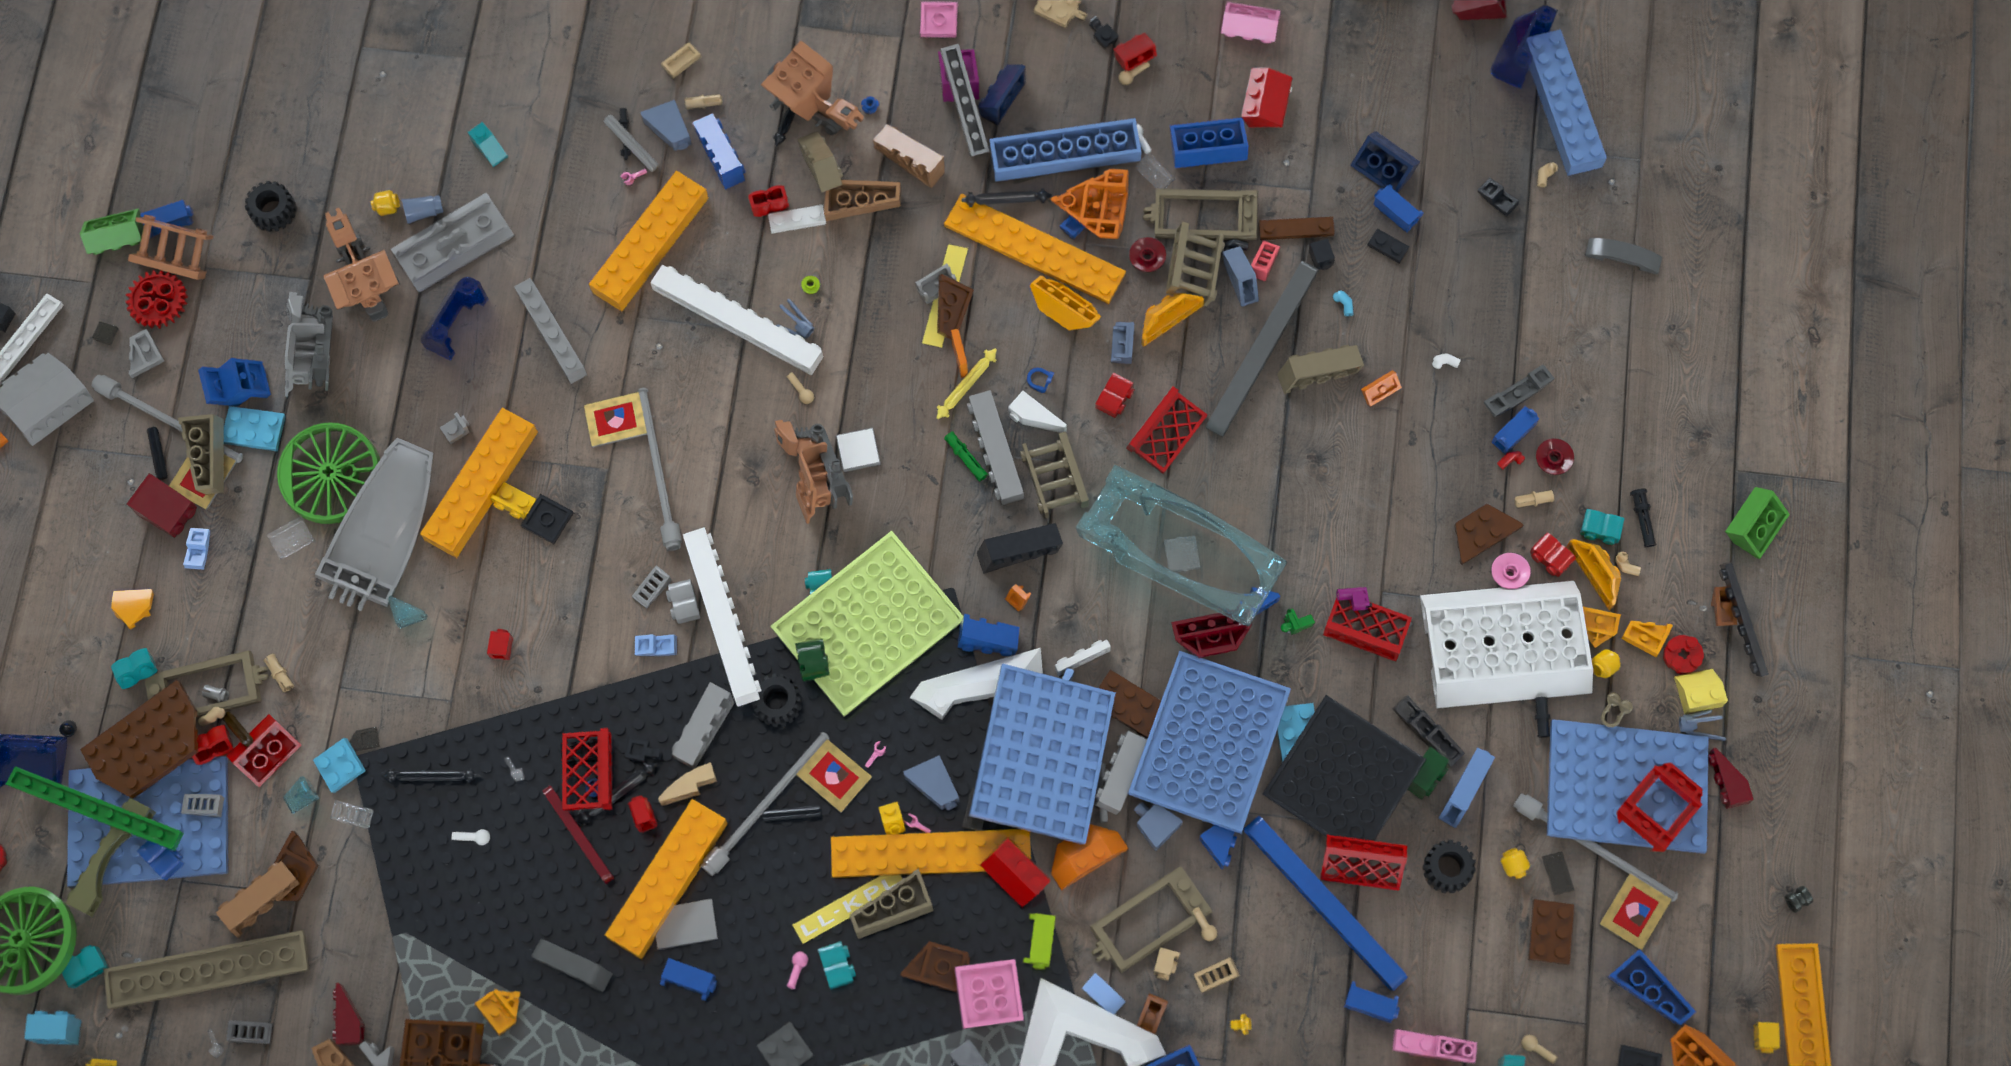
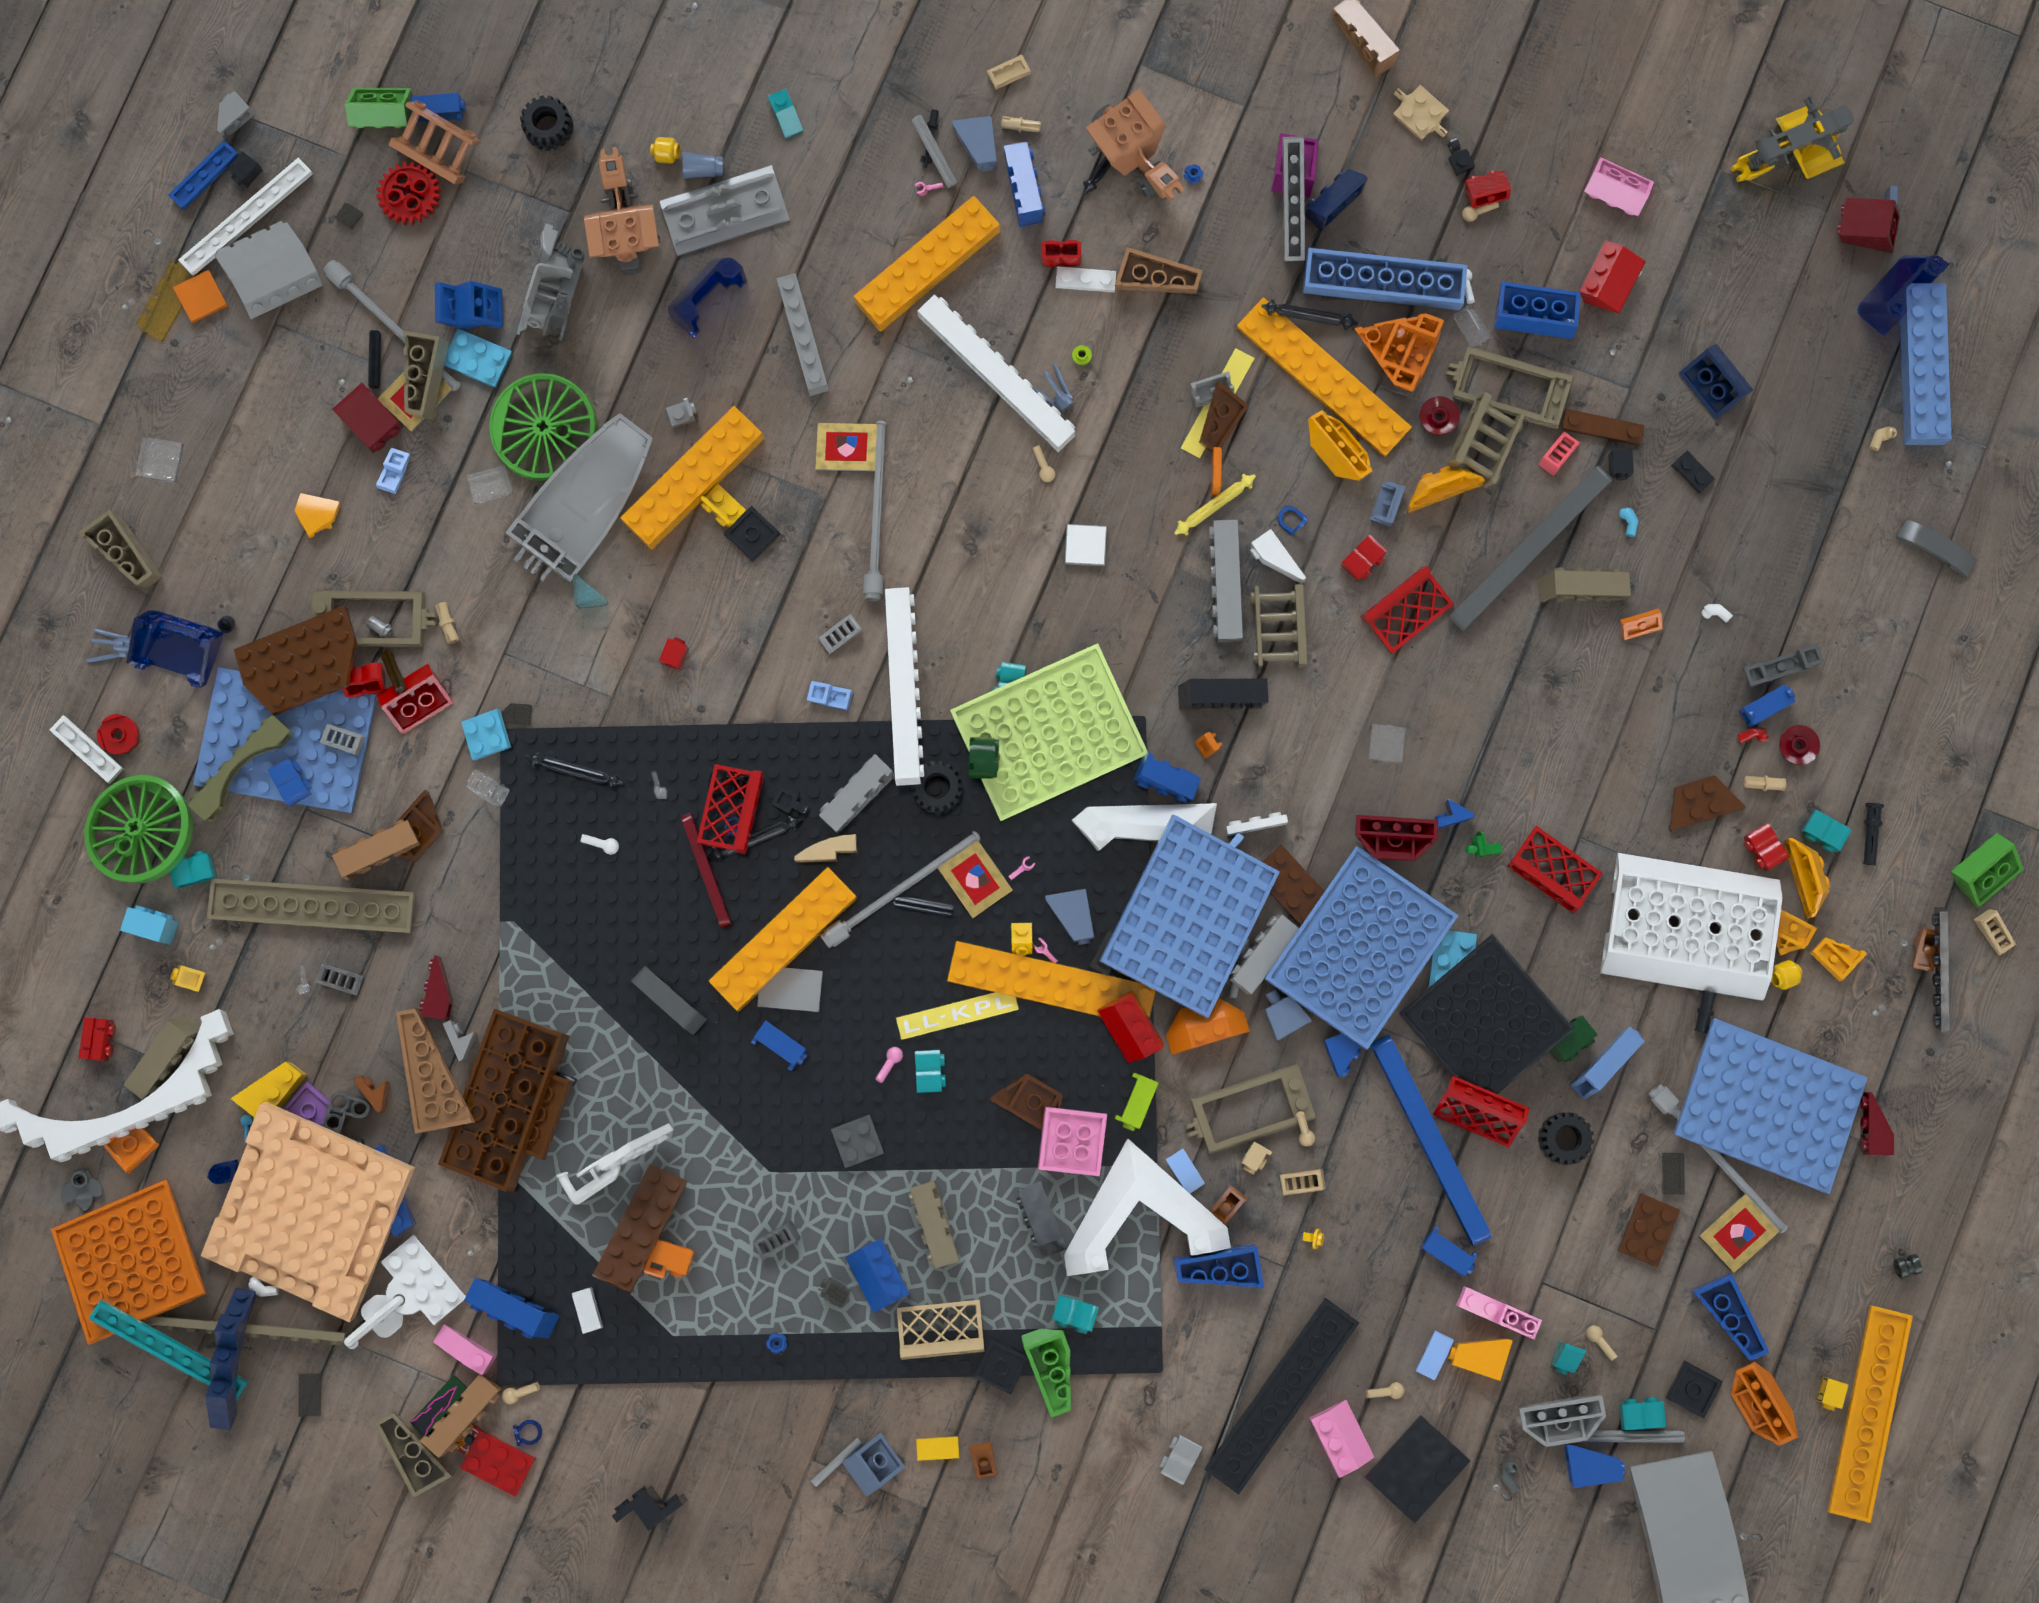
camera: 15 degrees right, 10 degrees up
green plate [6,767,184,851] -> none
teal brick [111,648,158,689] -> none
light grey wing [129,329,164,378] -> none
tan arm [198,707,225,726] -> none
clear light blue slope [283,776,319,814] -> none
light orange slope [475,989,520,1036] -> none
red brick [628,796,657,832] -> none
light grey brick [666,579,701,624] -> none
nougat piece [774,420,853,524] -> none
dark tan wedge [797,131,843,193] -> none
dark tan wedge [850,868,933,939] -> none
wedge [873,124,945,188] -> none
bright pink plate [920,2,957,38] -> none
green pin [944,431,988,482] -> none
blue tile [1060,216,1086,239] -> none
clear light blue windscreen [1076,465,1287,627] -> none
black arm [1222,239,1249,255] -> none
sand blue slope [1223,246,1259,307] -> none
magenta piece [1336,587,1372,611] -> none
blue brick [1373,185,1424,233] -> none
black slope [1393,696,1465,767] -> none
black slope [1478,178,1519,217] -> none
bright pink dish [1491,553,1531,589] -> none
yellow head [1500,848,1530,879] -> none
dark tan piece [1601,692,1633,727] -> none
tan arm [1616,552,1641,576] -> none
red wedge [1616,762,1703,852] -> none
red plate [1663,635,1704,675] -> none
light yellow slope [1674,669,1728,714] -> none
sand blue plant [1679,709,1726,741] -> none
none -> tan slope [1974,909,2016,956]

